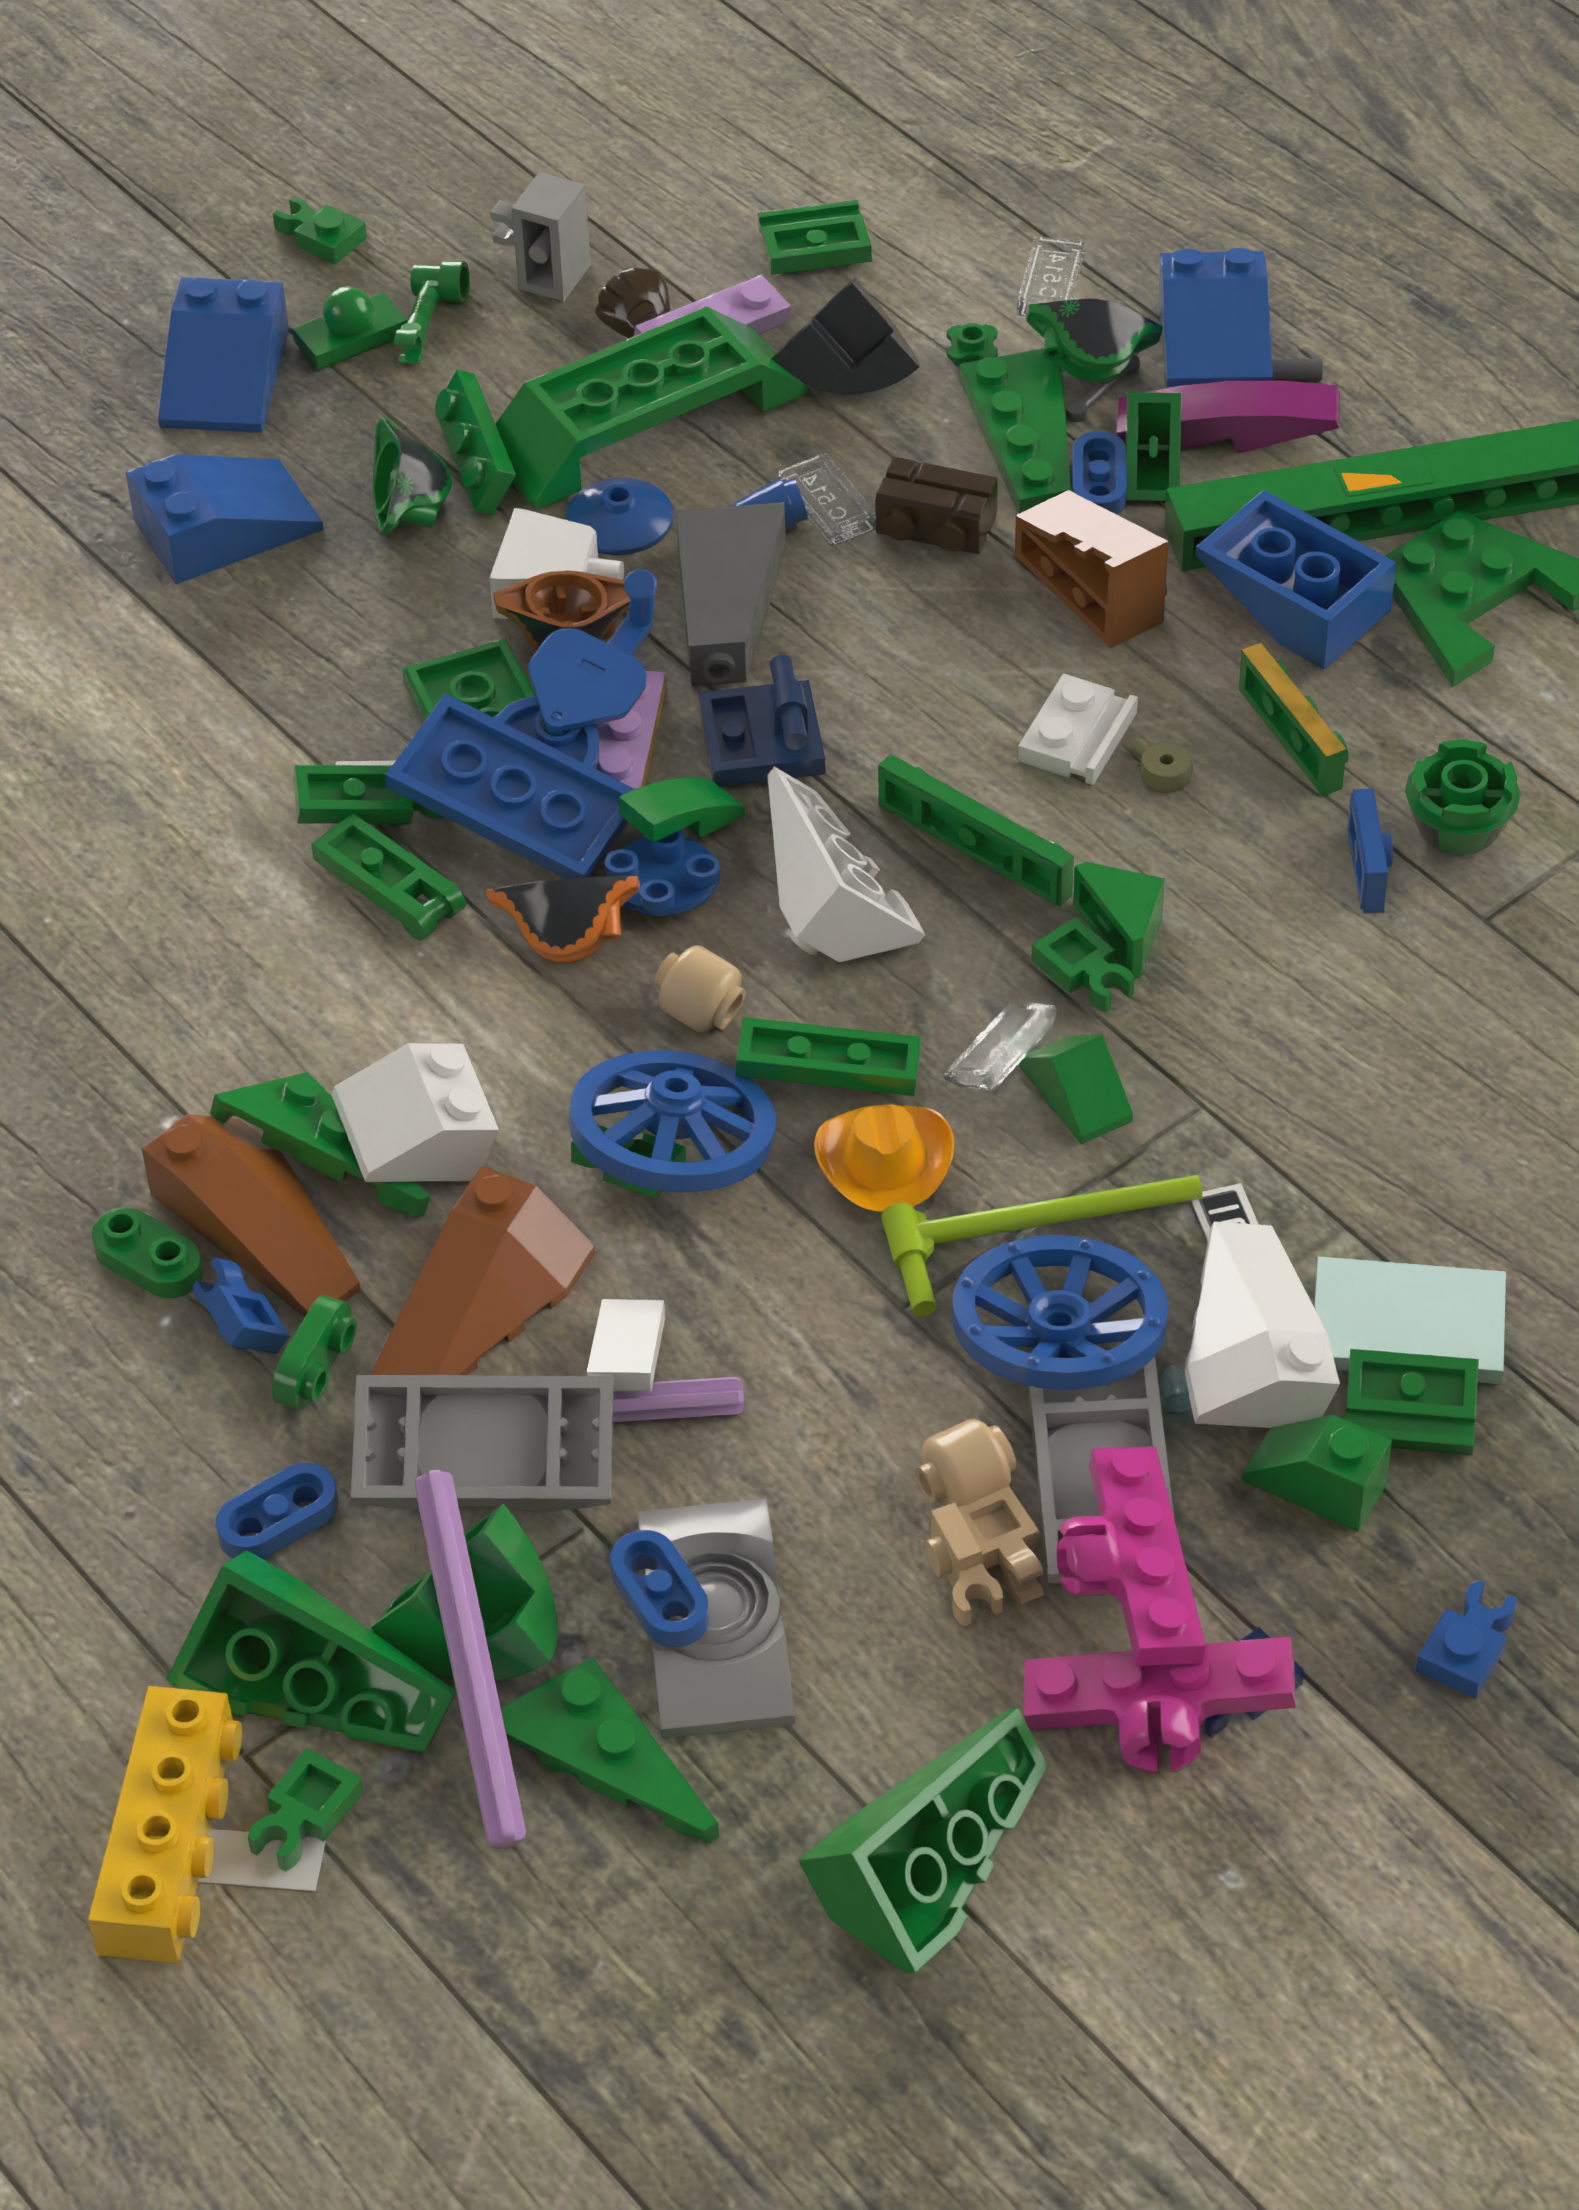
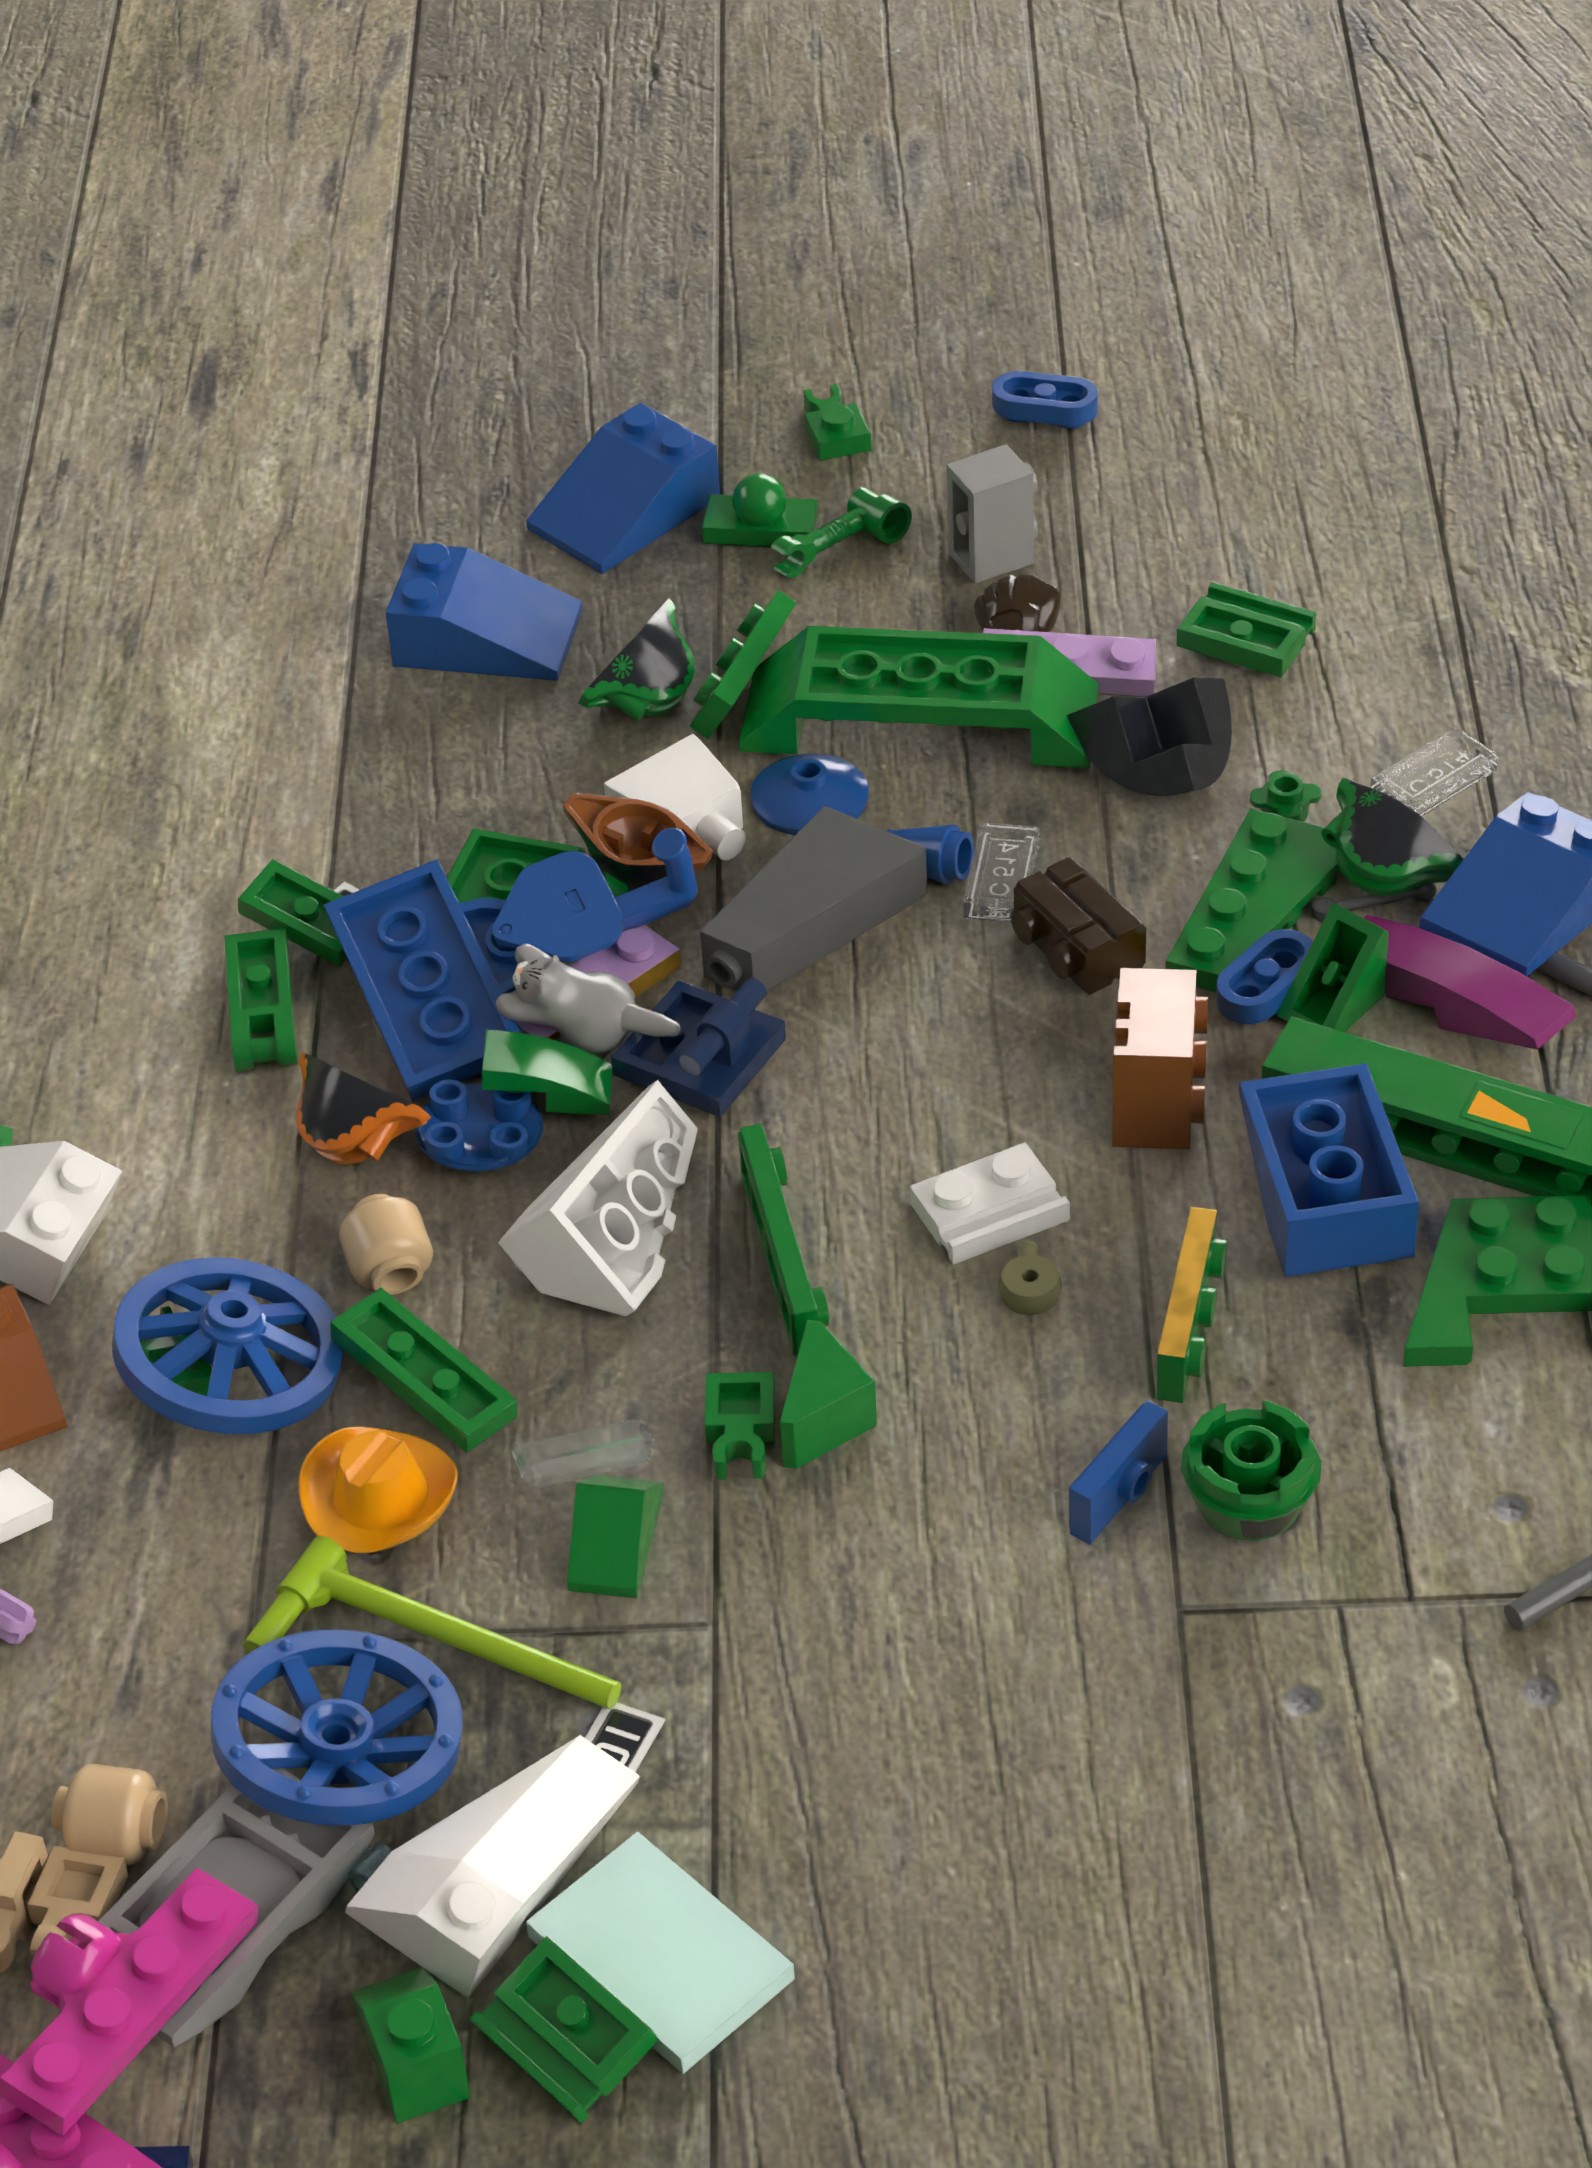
camera: 40 degrees right, 5 degrees down
none -> light grey animal [495,943,681,1059]
none -> blue plate [992,371,1098,428]

